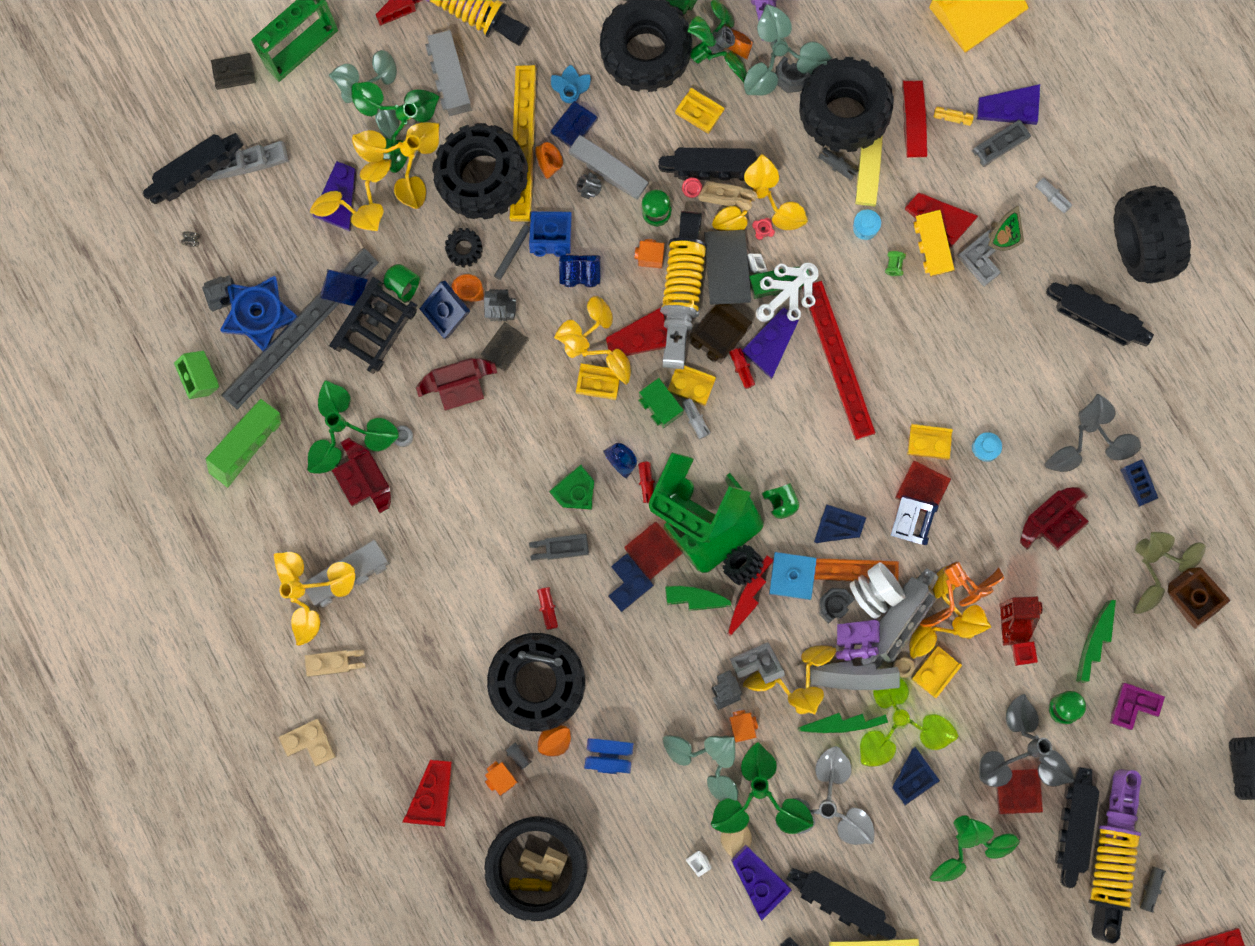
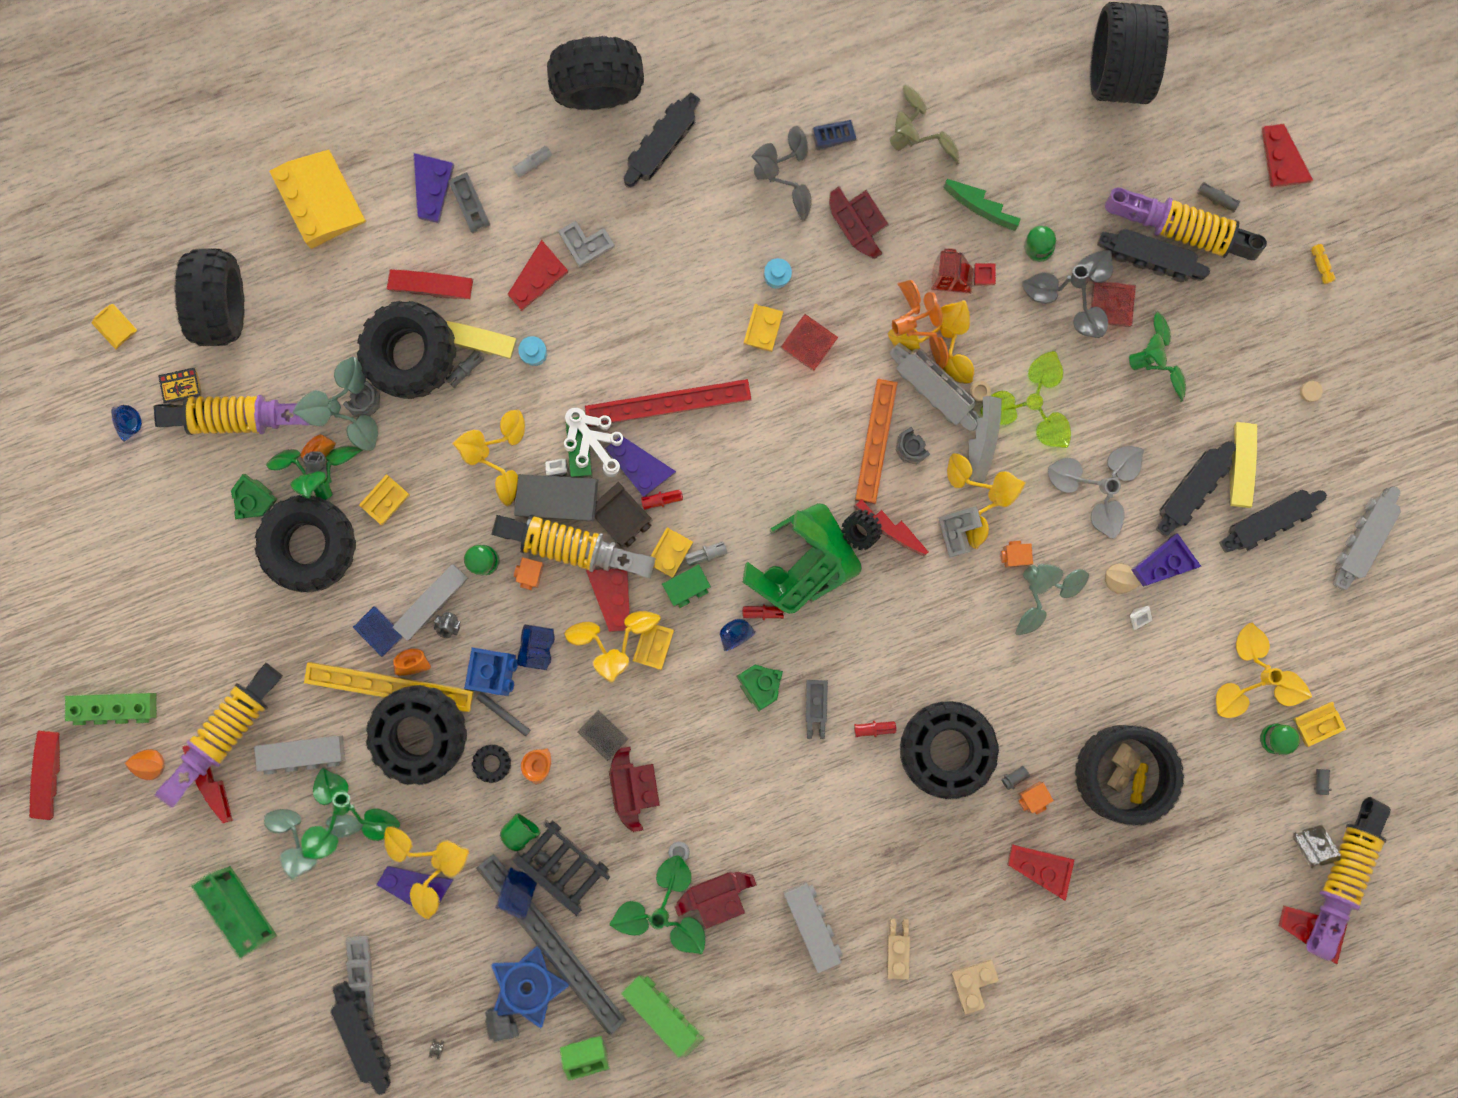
camera: 90 degrees left, 5 degrees up
clear smoke plate [211,53,256,90] -> none
yellow plant [274,552,355,646] -> none
yellow plant [352,122,439,209] -> none
dark blue plate [419,281,470,339] -> none
dark grey hair [484,289,516,322] -> none
dark grey hinge [518,651,562,667] -> none
orange piece [538,725,571,757] -> none
dark azure plate [551,65,591,104] -> none
blue wheel [584,738,634,774] -> none
dark blue plate [608,554,654,613] -> none
clear red plate [624,522,683,580] -> none
black hinge [658,147,771,181] -> none
green slope [665,586,731,611] -> none
coral plate [682,177,702,198] -> none
tan hinge [698,181,758,211] -> none
dark grey hair [711,670,743,710] -> none
green plant [711,742,814,834] -> none
coral plate [752,218,775,240] -> none
green helmet [761,483,799,519] -> none
dark azure plate [769,552,817,600] -> none
green slope [798,713,889,734] -> none
dark blue wing [814,504,867,543] -> none
medium lavender plate [836,620,880,661] -> none
white wheel [850,562,906,619] -> none
bright green bush [885,251,906,276] -> none
plate [891,495,939,545] -> none
dark blue wing [892,747,940,806] -> none
yellow plate [911,646,962,699] -> none
yellow brick [913,210,955,277] -> none
yellow axle [934,106,974,126] -> none
shield [988,206,1024,251] -> none
magenta plate [1110,683,1165,730] -> none
reddish brown slope [1167,567,1231,629] -> none

